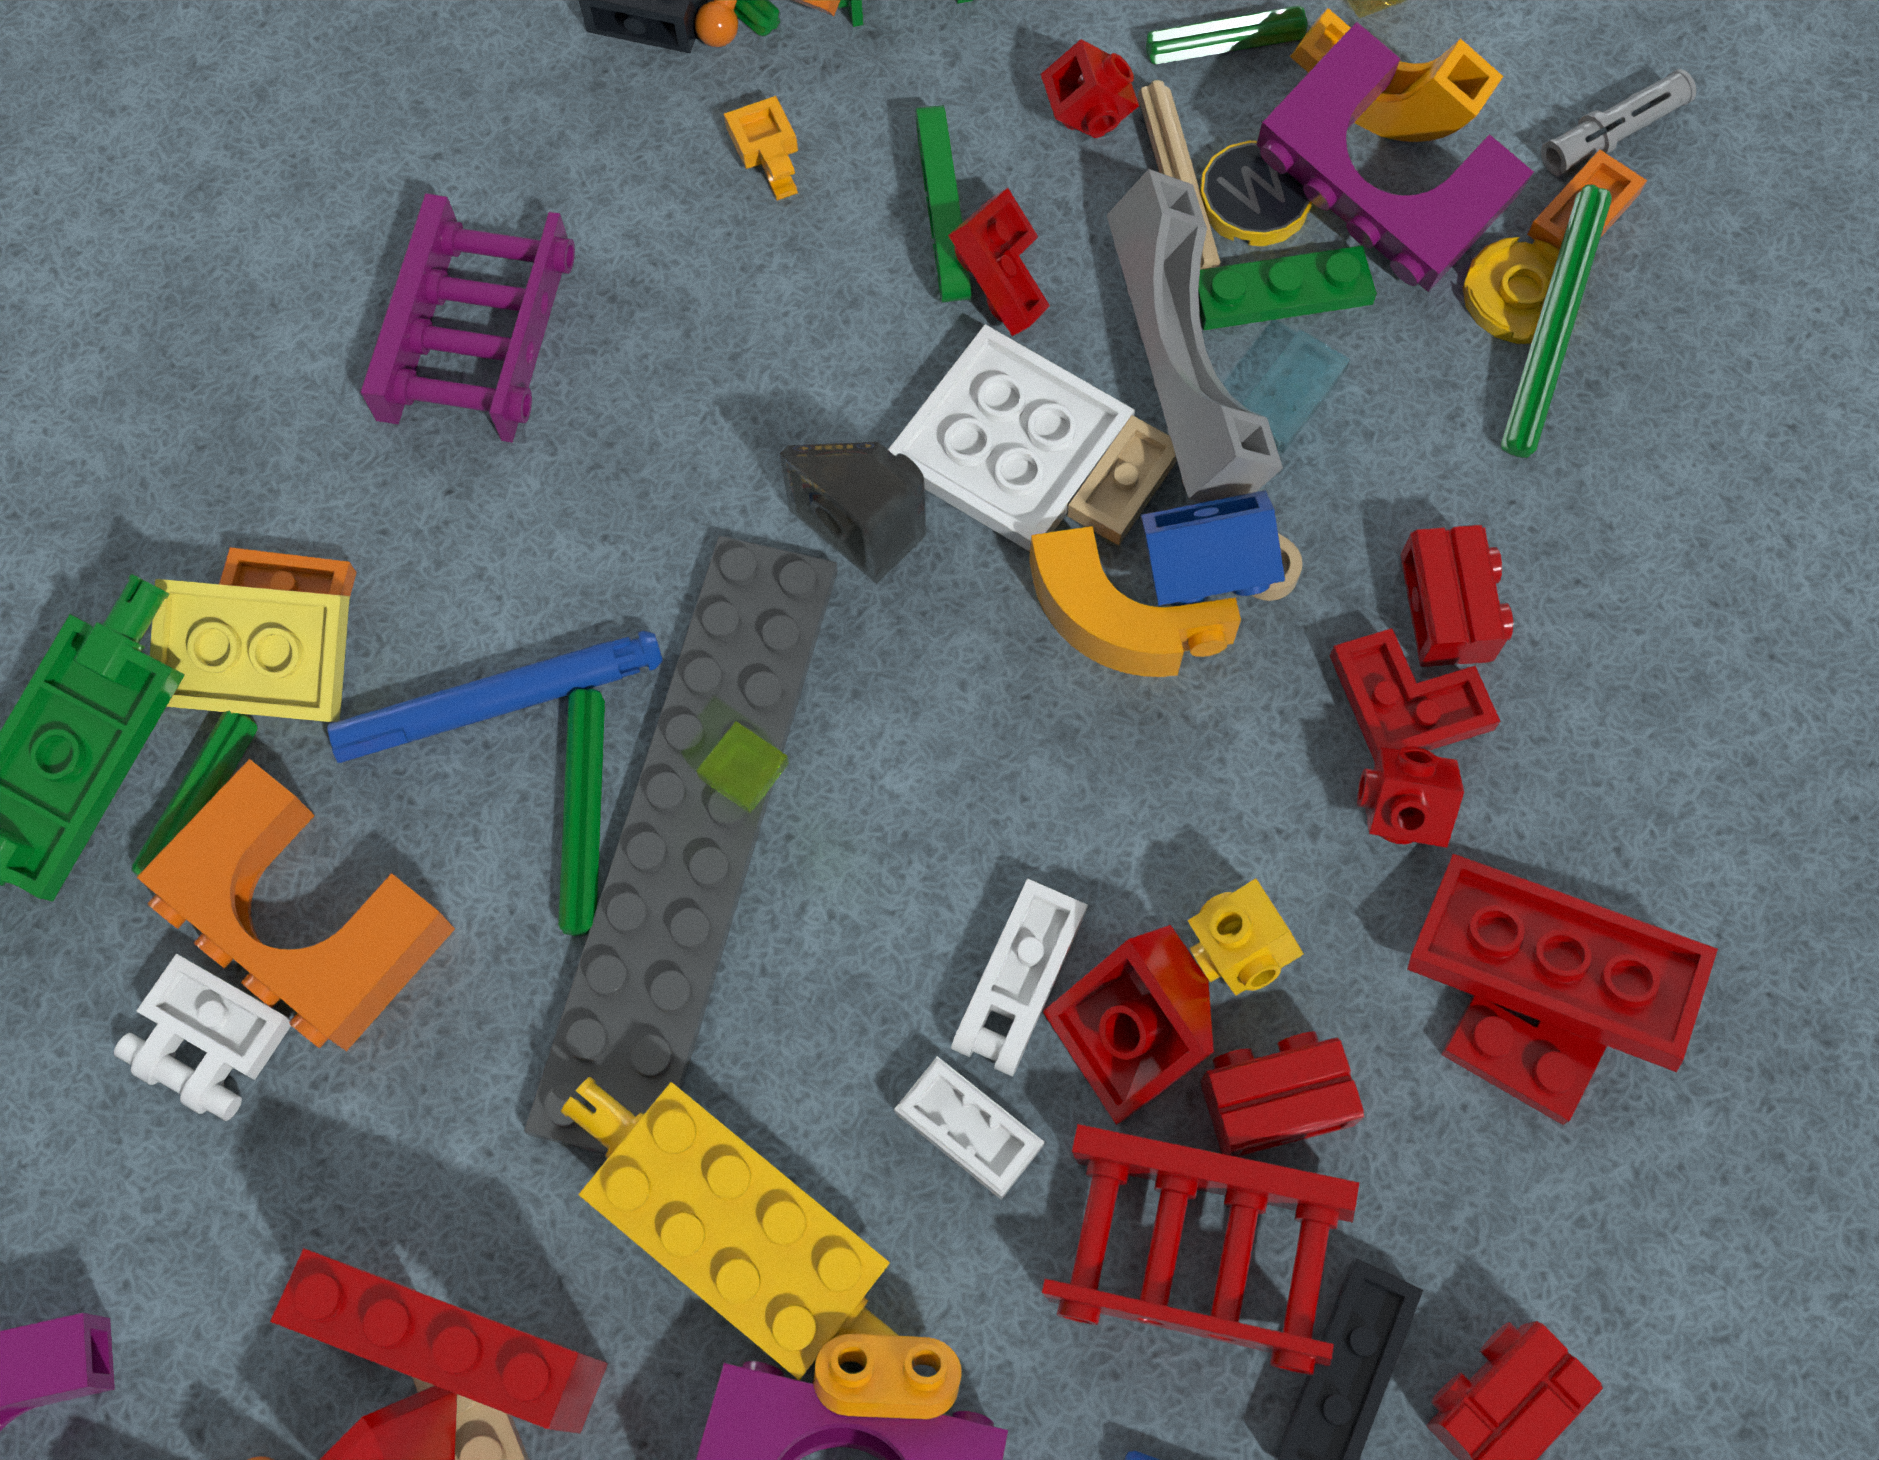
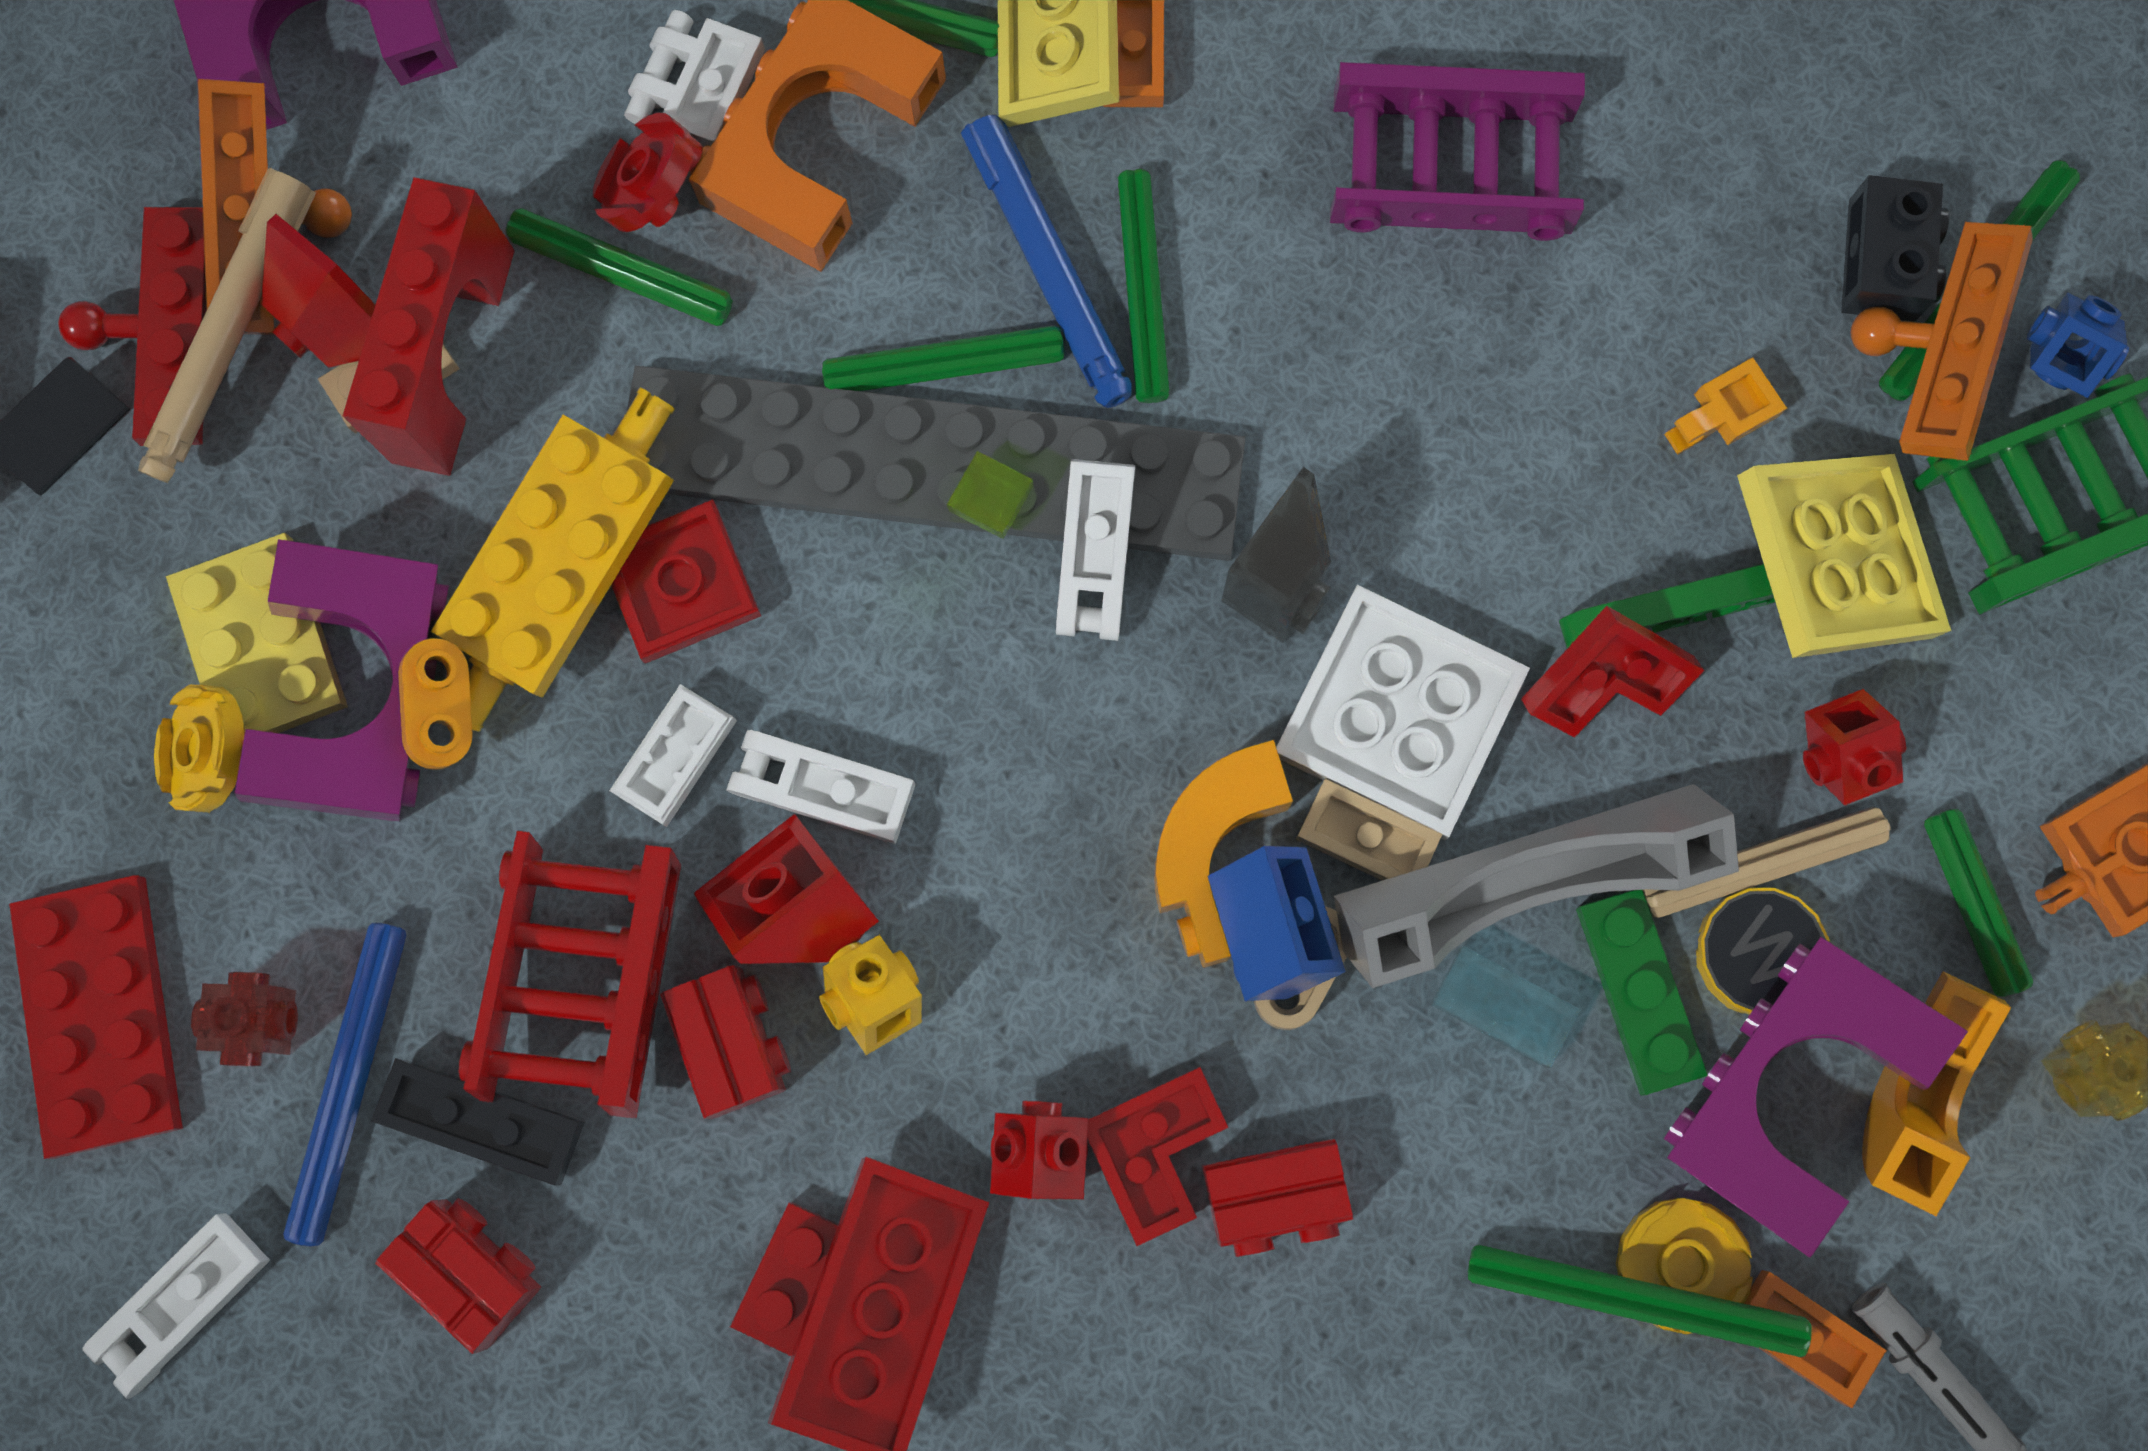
camera: 85 degrees right, 10 degrees up
none -> green axle [505,208,733,326]
none -> red plate [593,113,703,232]
none -> red plate [611,499,762,664]
none -> white plate [1056,459,1136,641]
none -> green axle [1118,169,1169,403]
none -> light yellow plate [1737,454,1951,658]

